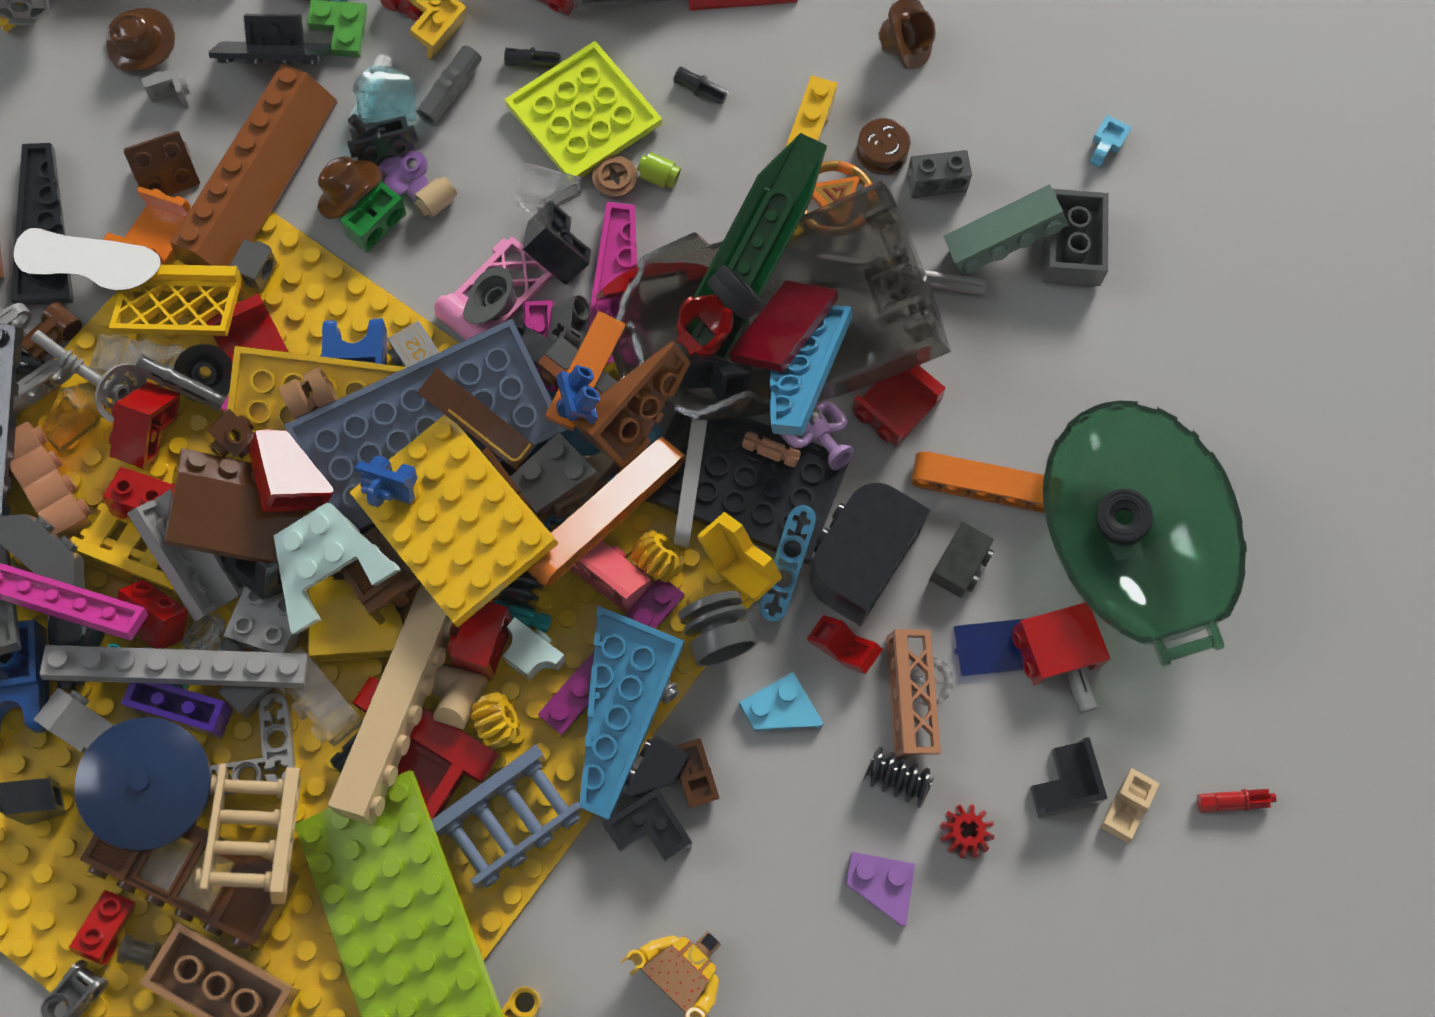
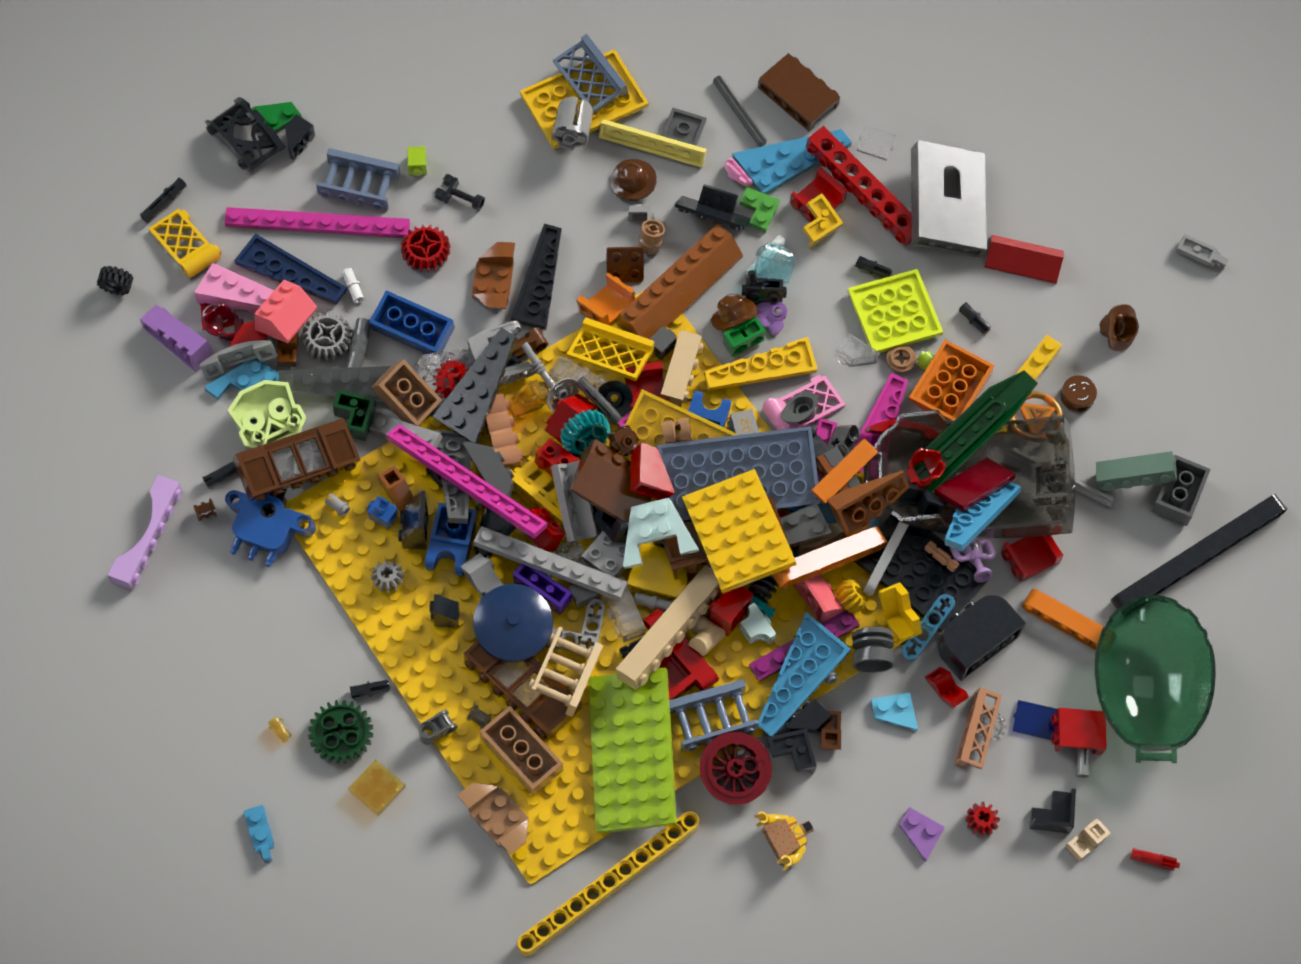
camera: 20 degrees right, 5 degrees down
white sticker [14,228,161,290] -> none
red plate [69,890,136,966] -> none
blue hips [355,455,418,507] -> none
tan brick [413,176,457,218] -> none
dark grey axle [416,45,482,126] -> none
reddish brown slope [417,367,535,470] -> none
yellow gear [471,692,520,749] -> none
black panel [522,200,591,285] -> none
blue hips [556,365,600,424] -> none
black tyre [707,265,762,320] -> none
black piece [863,747,934,808] -> none
dark grey brick [907,150,972,198] -> none
pearl dark grey brick [929,521,995,598] -> none
medium azure plate [1090,115,1132,168] -> none
black tyre [1096,489,1153,546] -> none
none -> teal gear [560,409,611,457]
none -> light grey pin [633,592,673,612]
none -> medium nougat wheel [637,219,665,255]
none -> tan brick [660,330,704,407]
none -> dark red piece [700,732,772,805]
none -> yellow wing [704,337,818,391]
none -> orange slope [908,339,995,428]
none -> black beam [1110,494,1288,616]

